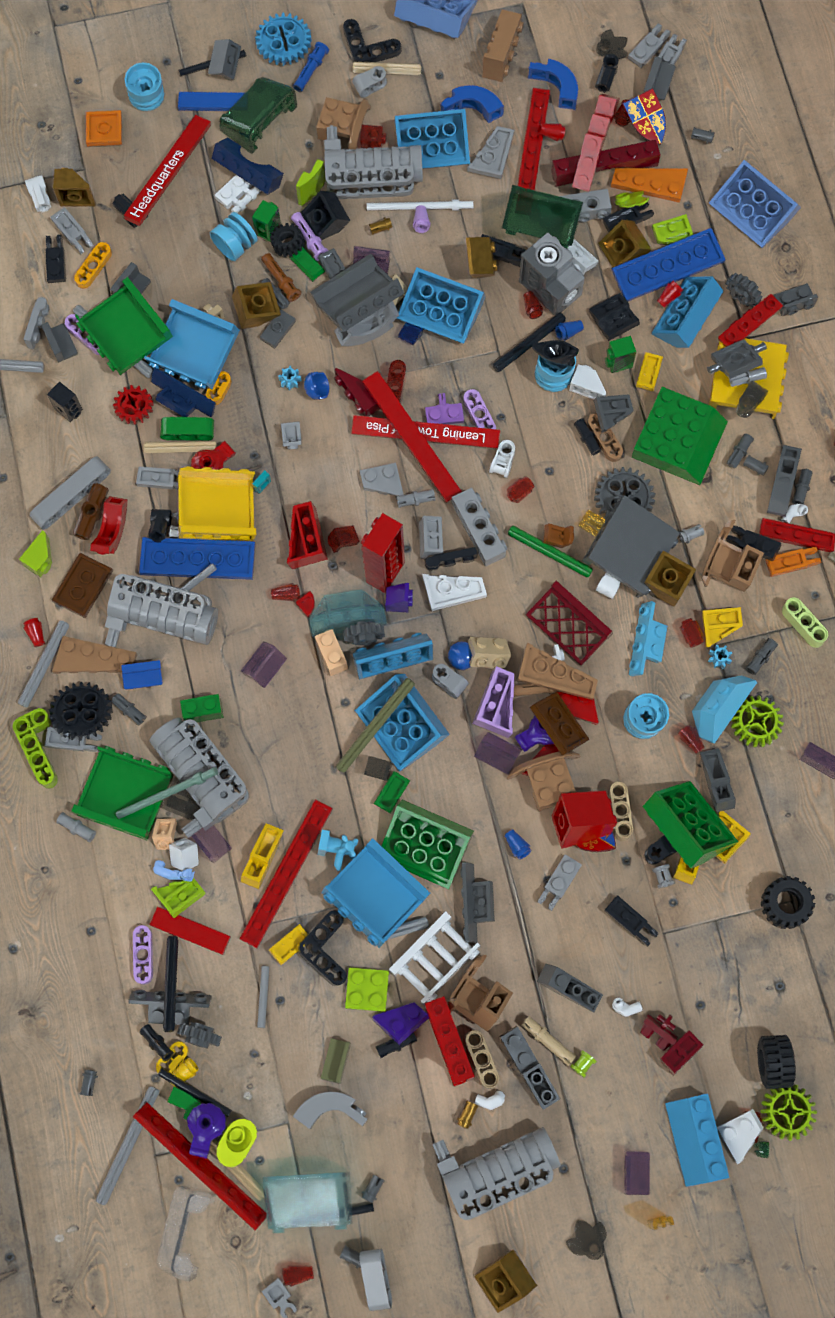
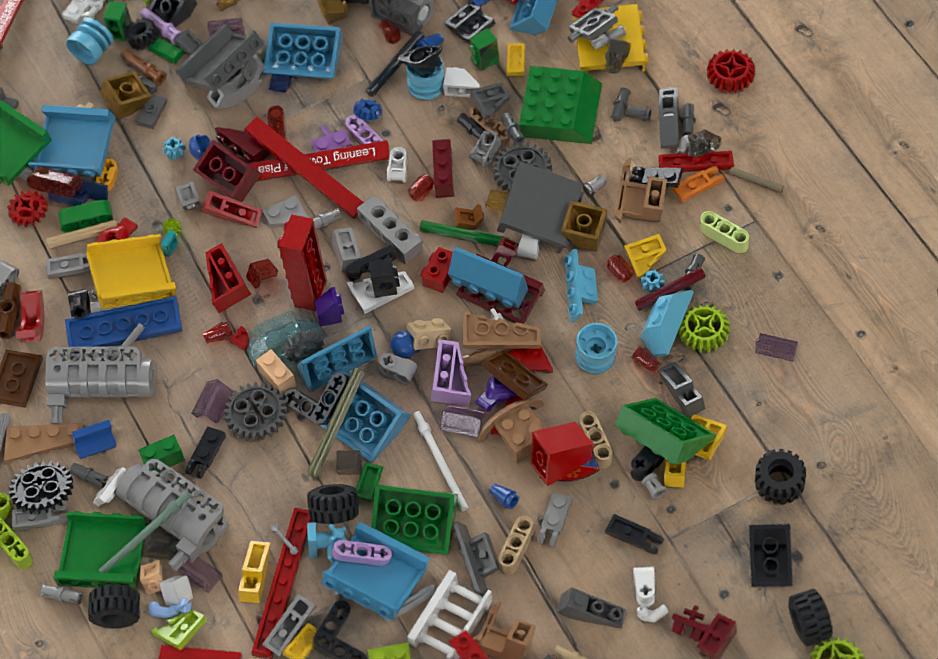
camera: 10 degrees left, 15 degrees down
none -> clear red beam [26,167,83,198]
none -> black tyre [88,585,140,629]
none -> white plate [93,467,127,507]
none -> clear neon green plate [163,218,181,235]
none -> black hinge [185,426,226,479]
none -> dark red brick [193,140,262,202]
none -> red slope [201,191,262,227]
none -> dark grey gear [224,382,288,441]
none -> light grey slope [263,593,316,656]
none -> light grey hinge [271,524,298,554]
none -> black beam [284,372,349,425]
none -> black tyre [307,484,359,524]
none -> lavender beam [332,540,392,566]
none -> blue gear [353,98,382,121]
none -> black brick [369,259,400,298]
none -> white bar [413,411,469,511]
none -> red brick [420,246,453,293]
none -> dark red arch [432,139,454,198]
none -> dark azure slope [448,247,528,309]
none -> light grey piece [469,130,502,167]
none -> dark red hinge [491,236,519,267]
none -> tan beam [499,516,534,575]
none -> dark grey pin [501,113,525,145]
none -> white piece [633,567,655,607]
none -> dark red axle [635,268,706,311]
none -> clear smoke piece [687,129,722,157]
none -> black slope [749,523,793,587]

